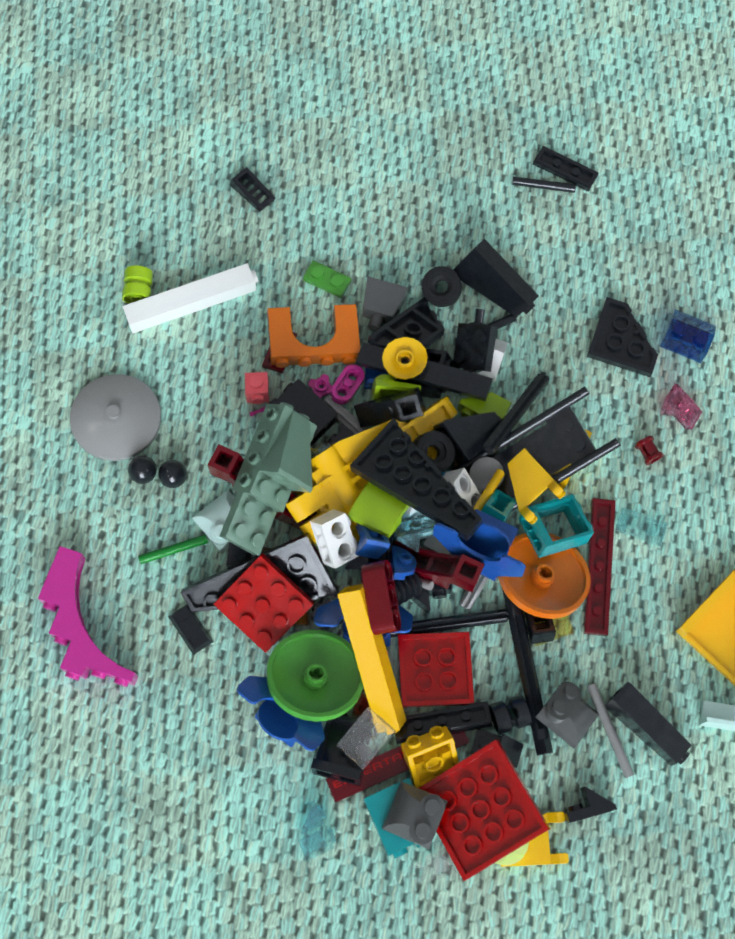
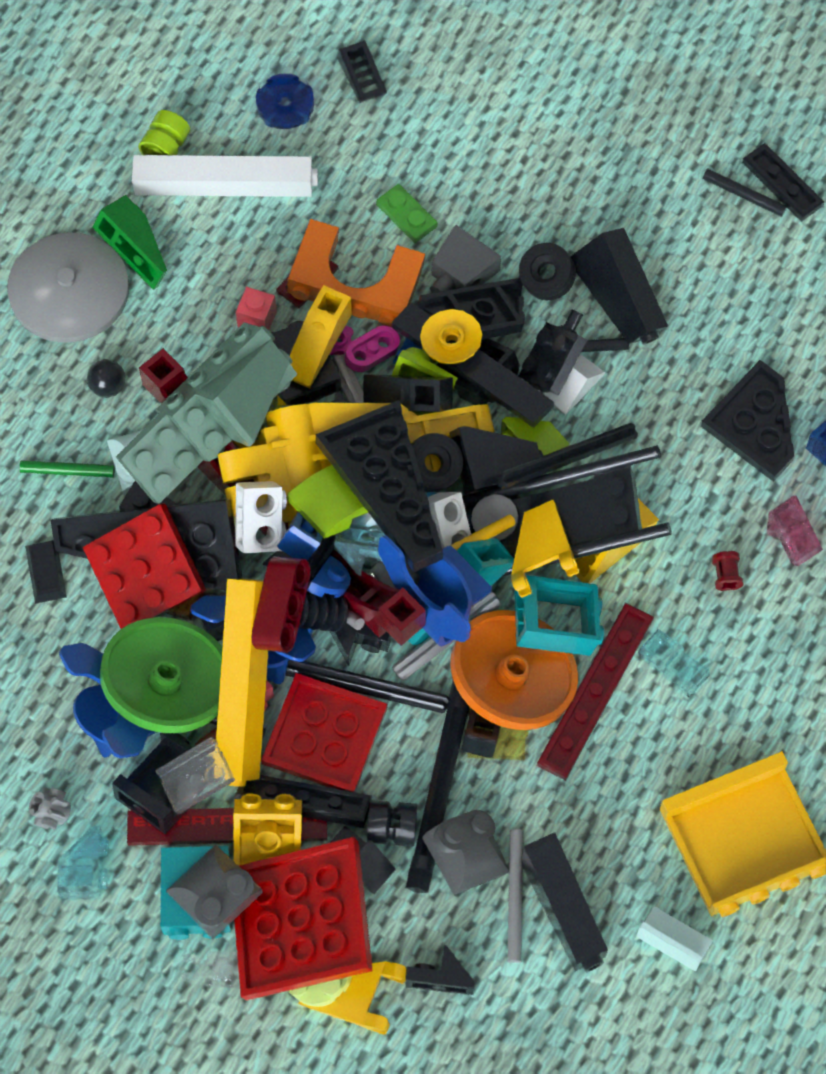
camera: 25 degrees right, 5 degrees down
black piece [128,455,157,484] -> none
none -> light grey gear [29,787,71,829]
none -> green slope [92,195,167,290]
none -> clear blue plate [256,74,314,129]
none -> yellow slope [290,285,352,389]

